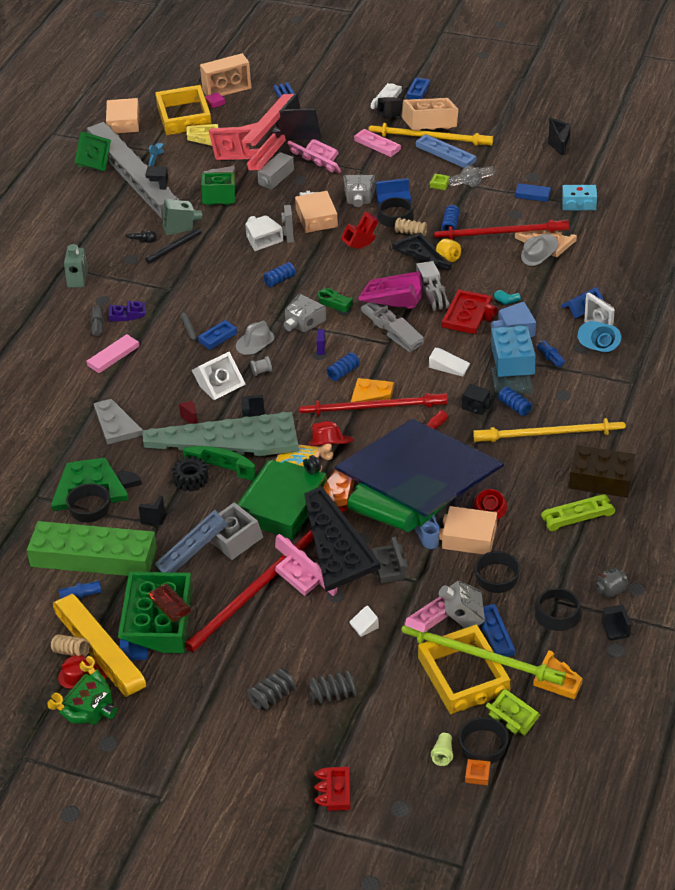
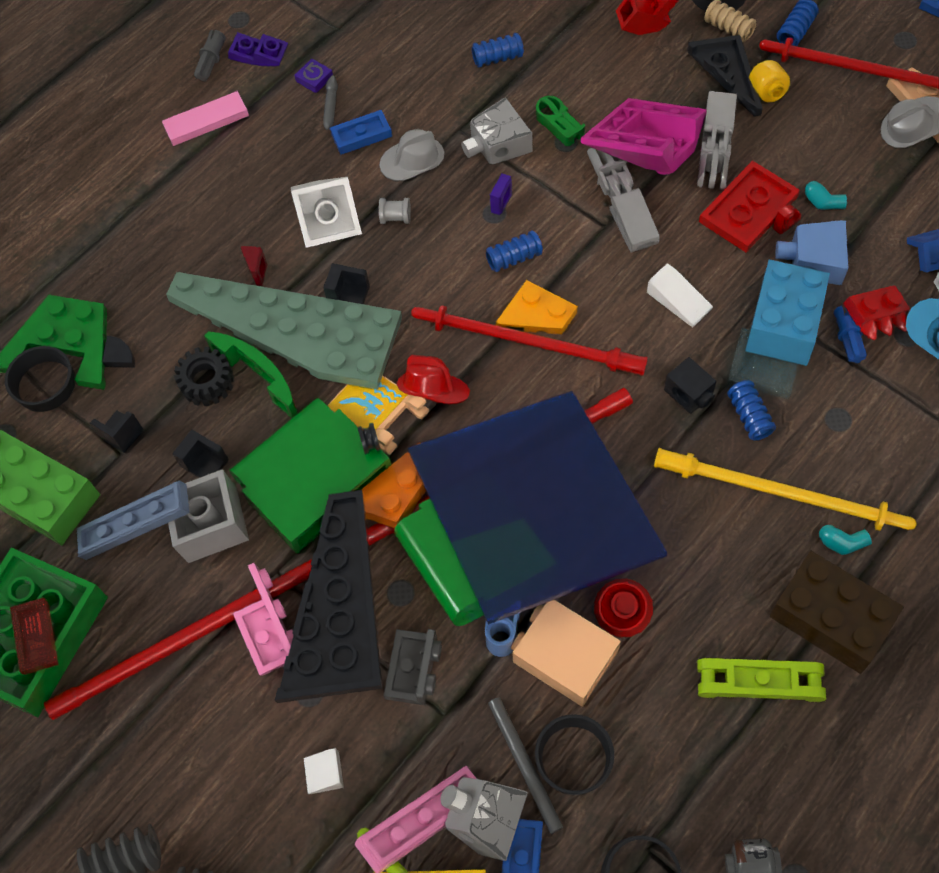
camera: 25 degrees right, 20 degrees up
light grey wing [93,399,143,445] -> none
none -> black panel [173,429,229,478]
none -> dark purple tile [294,58,333,93]
none -> dark grey bar [488,697,564,834]
none -> teal arm [819,525,872,555]
none -> red plate [843,285,911,340]

